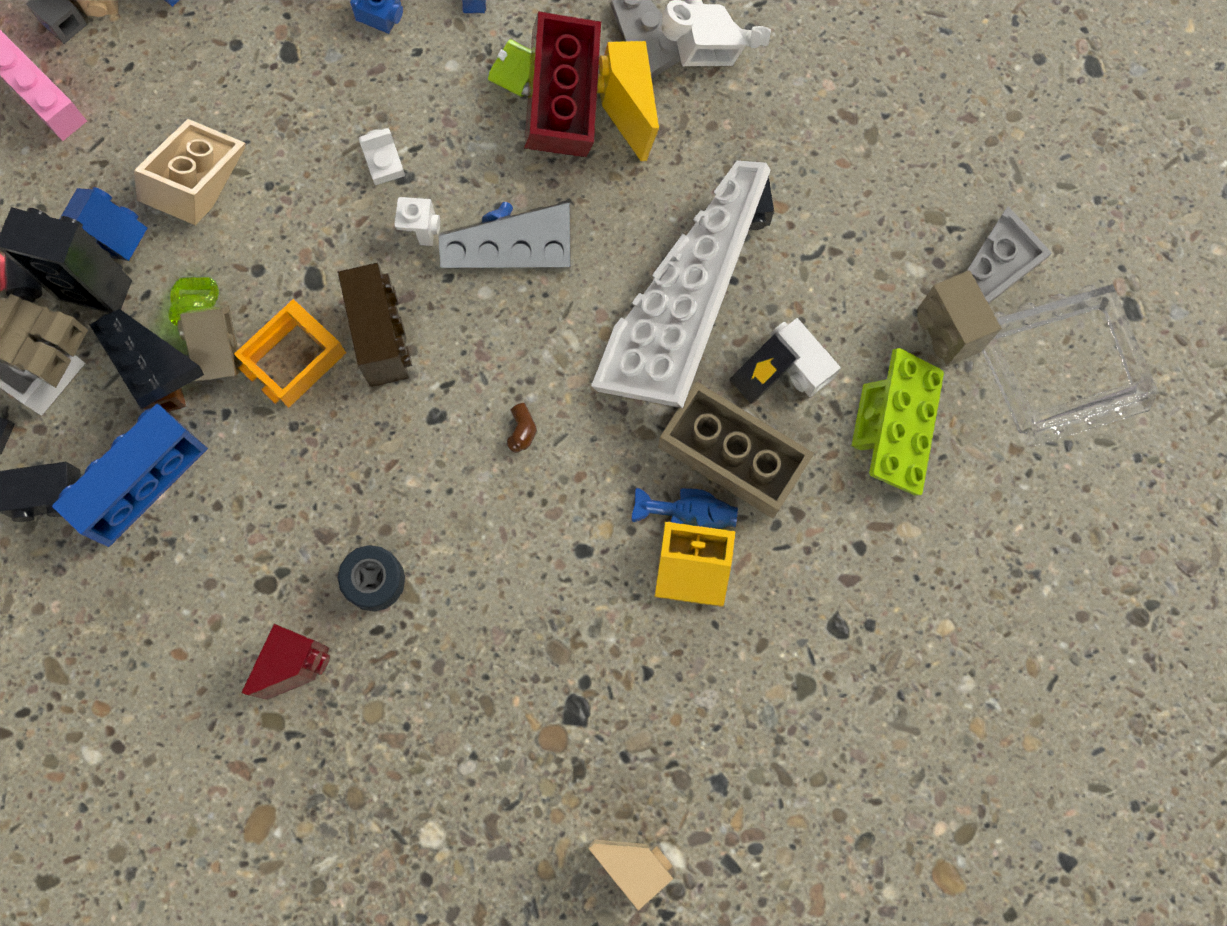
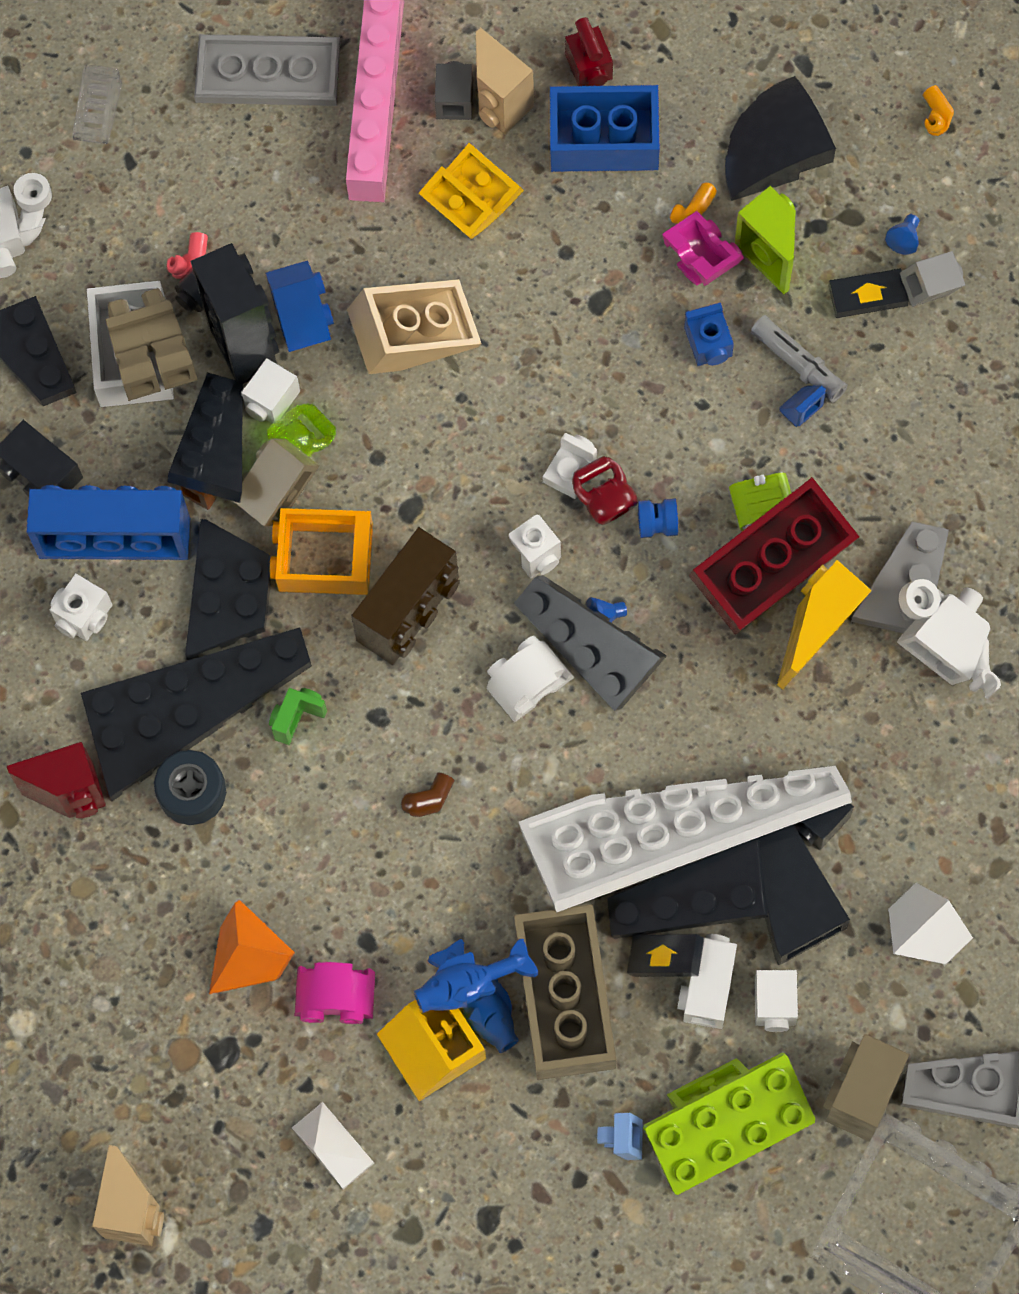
camera: 55 degrees right, 5 degrees down
none -> white brick [50,574,112,641]
none -> black wing [81,627,312,801]
none -> black wing [185,519,271,660]
none -> orange slope [209,900,295,994]
none -> white brick [241,358,300,426]
none -> bright green bracket [269,688,327,745]
none -> white slope [292,1102,374,1190]
none -> dark pink cylinder [294,962,375,1024]
none -> blue animal [414,939,538,1013]
none -> yellow slope [418,143,524,239]
none -> white cylinder [486,636,574,723]
none -> dark red piece [572,456,638,525]
none -> light blue tile [597,1113,643,1160]
none -> black wing [607,838,768,939]
none -> blue wheel [638,498,678,538]
none -> white brick [754,970,798,1032]
none -> black slope [758,825,850,966]
none -> white slope [888,883,973,966]

